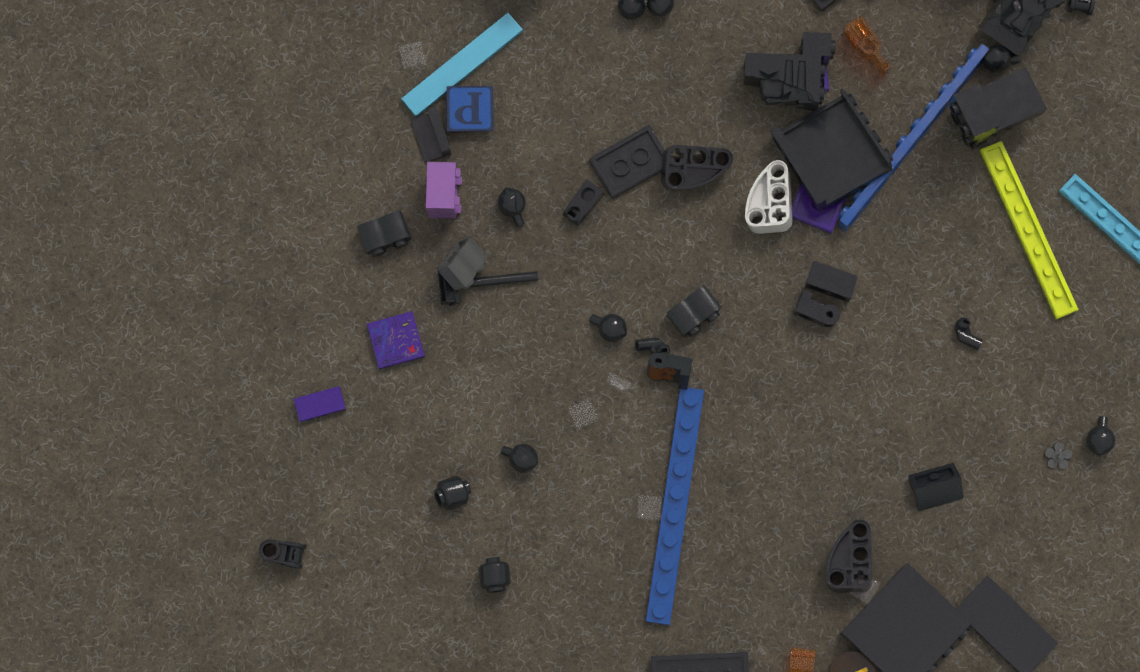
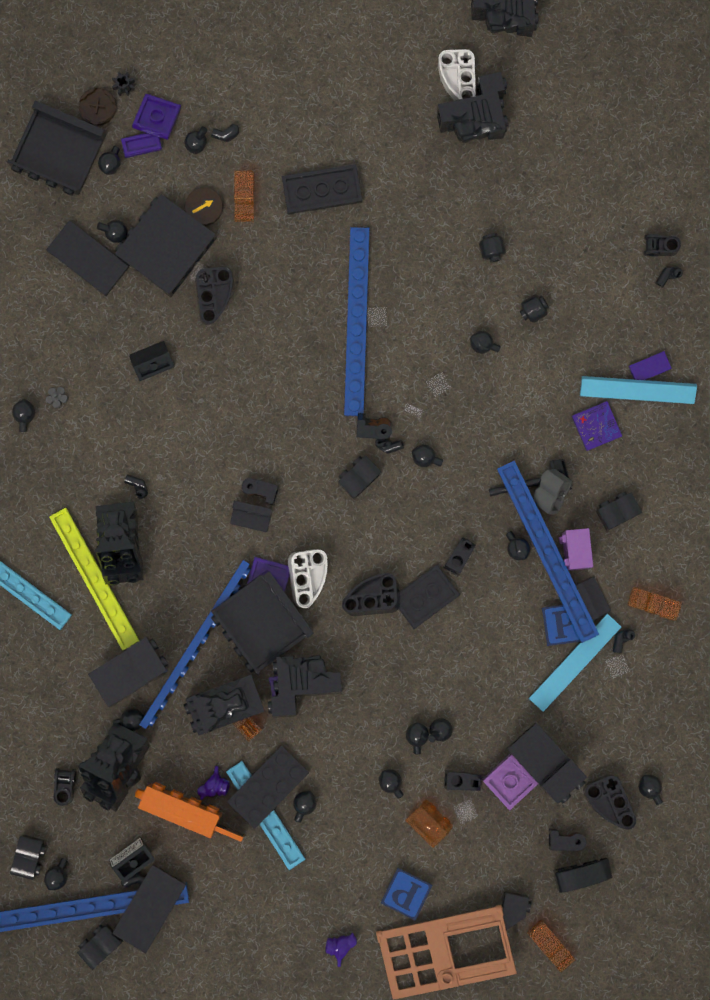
camera: 175 degrees right, 5 degrees up
none -> black brick [95,501,144,585]
none -> black piece [97,220,128,243]
none -> black brick [184,675,265,736]
none -> blue plate [497,461,599,643]
none -> medium azure tile [580,376,697,404]
none -> black arm [612,629,635,654]
none -> clear orange piece [627,587,682,621]
none -> black arm [655,266,683,288]

